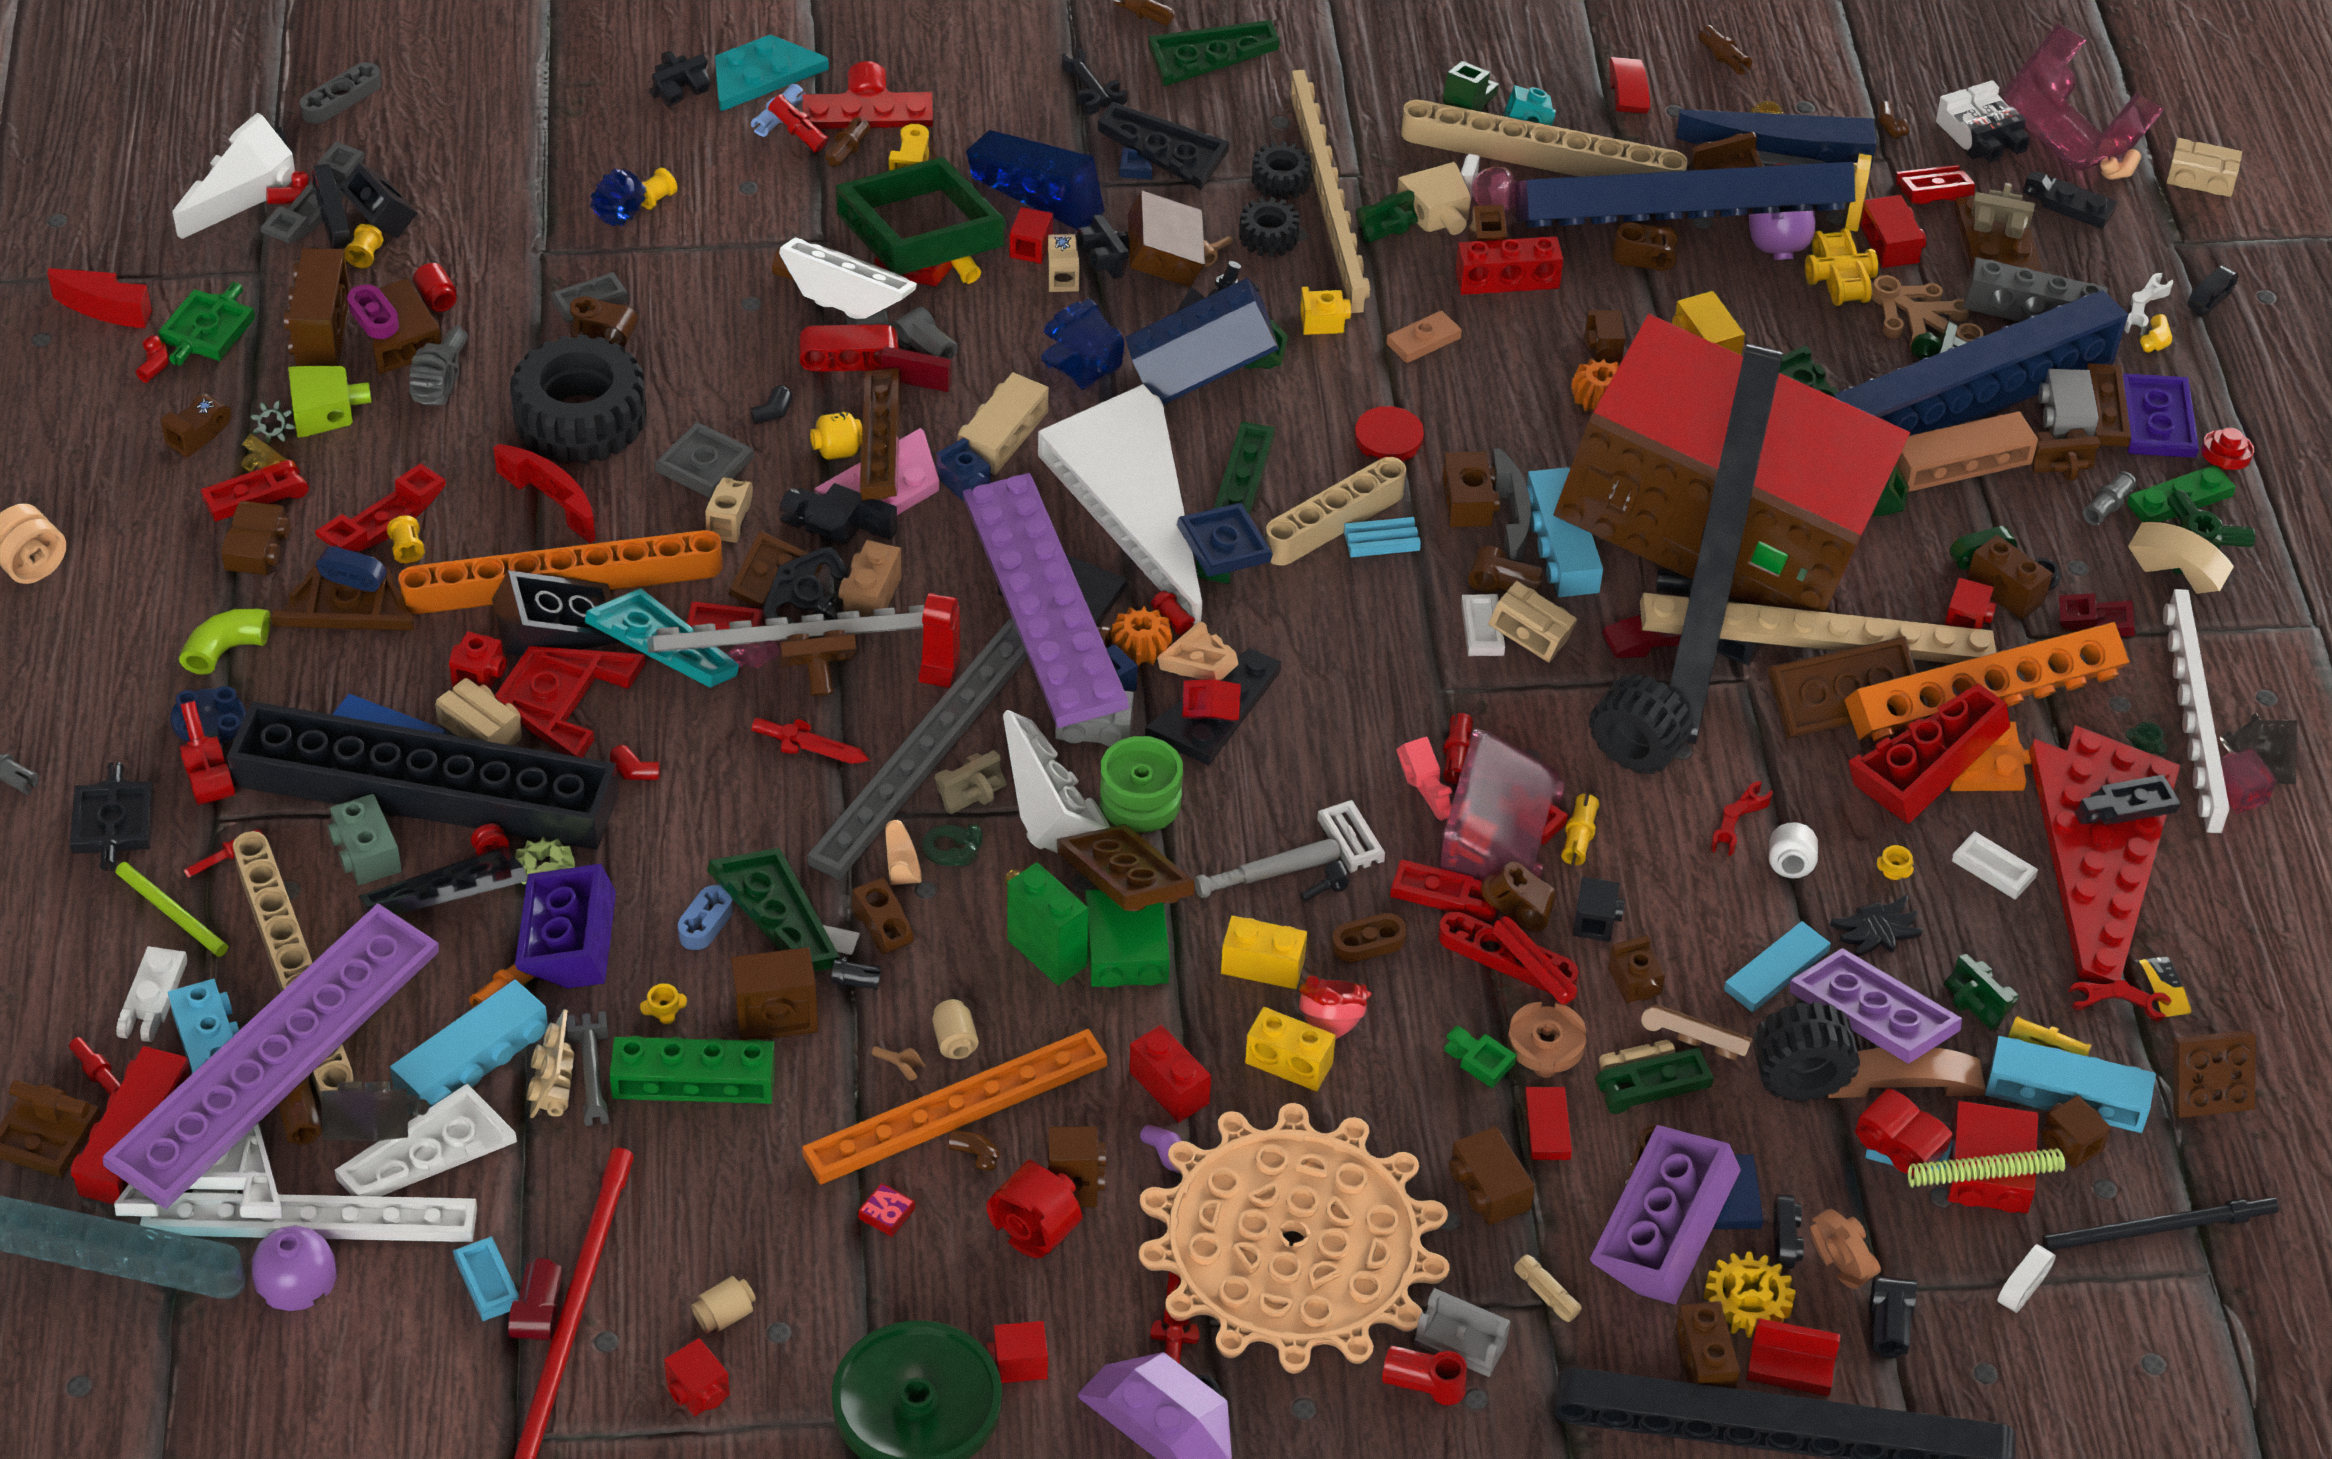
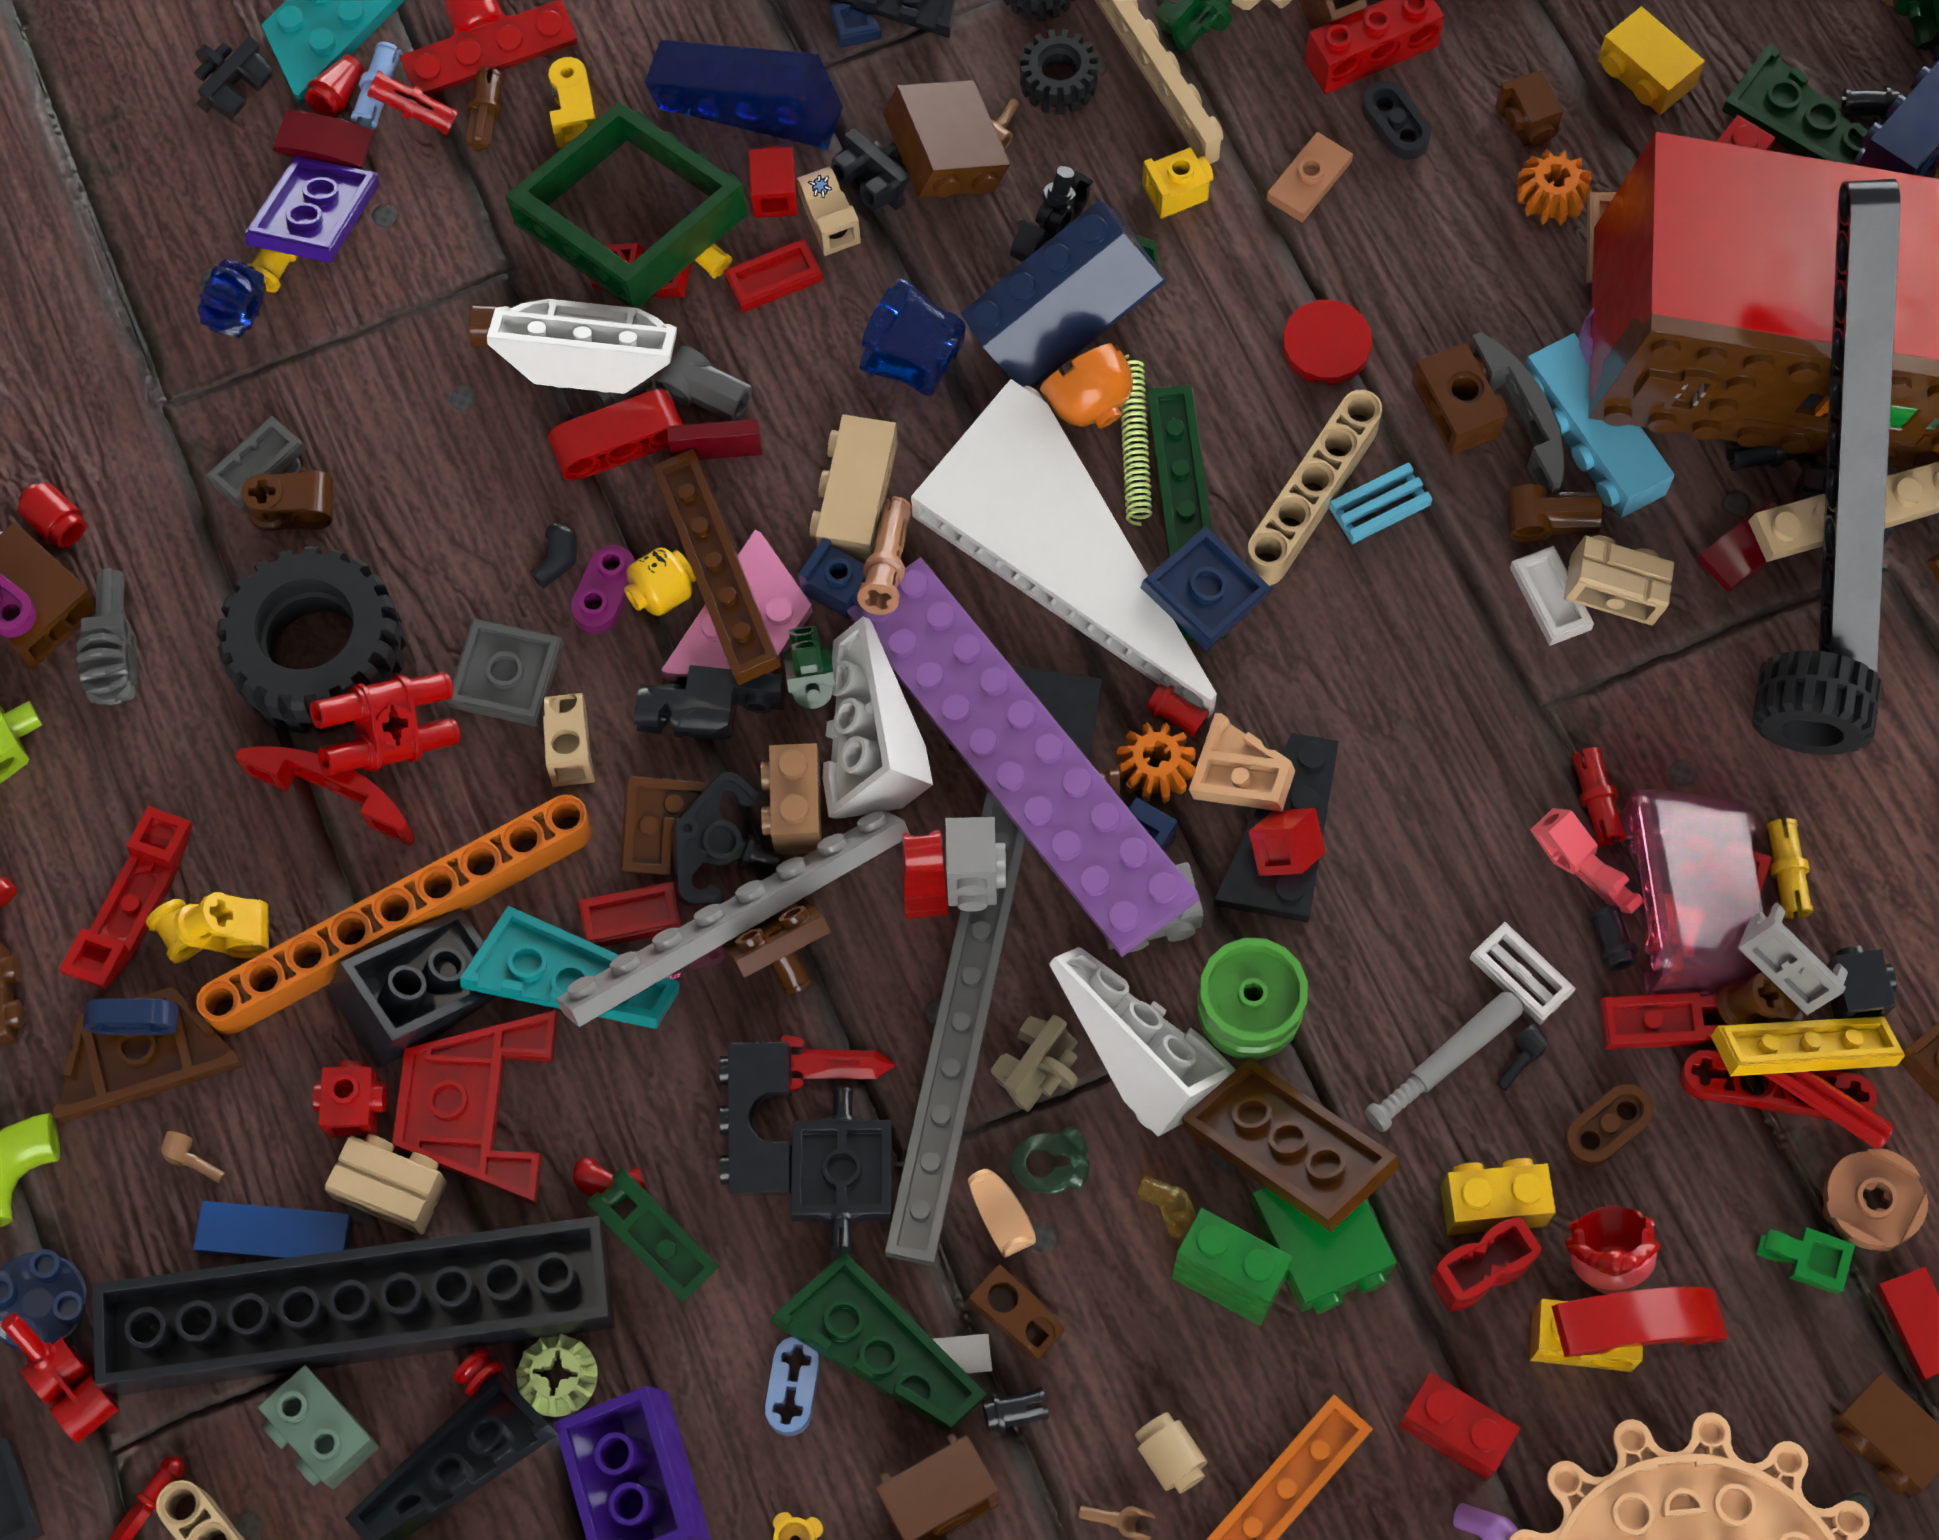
camera: 15 degrees left, 20 degrees up
none -> medium nougat hand [161,1131,225,1183]
none -> yellow piece [174,892,269,958]
none -> dark purple tile [245,156,379,263]
none -> dark red slope [273,110,374,169]
none -> red cone [305,55,364,117]
none -> red pin [310,672,460,775]
none -> magenta plate [571,545,635,634]
none -> dark green plate [586,1167,720,1303]
none -> black arch [719,1042,792,1196]
none -> red tile [723,238,823,313]
none -> dark green hips [783,626,836,709]
none -> black plate [791,1087,892,1254]
none -> white wedge [822,616,933,819]
none -> nougat pin [857,496,912,615]
none -> light grey brick [945,817,1006,911]
none -> orange cylinder [1039,343,1133,429]
none -> yellowish green piece [1120,354,1153,526]
none -> black plate [1362,81,1431,160]
none -> red brick [1429,1218,1542,1312]
none -> red slope [1551,1287,1728,1357]
none -> black pin [1589,906,1639,971]
none -> yellow tile [1711,1016,1905,1076]
none -> light grey hinge [1738,902,1848,1015]

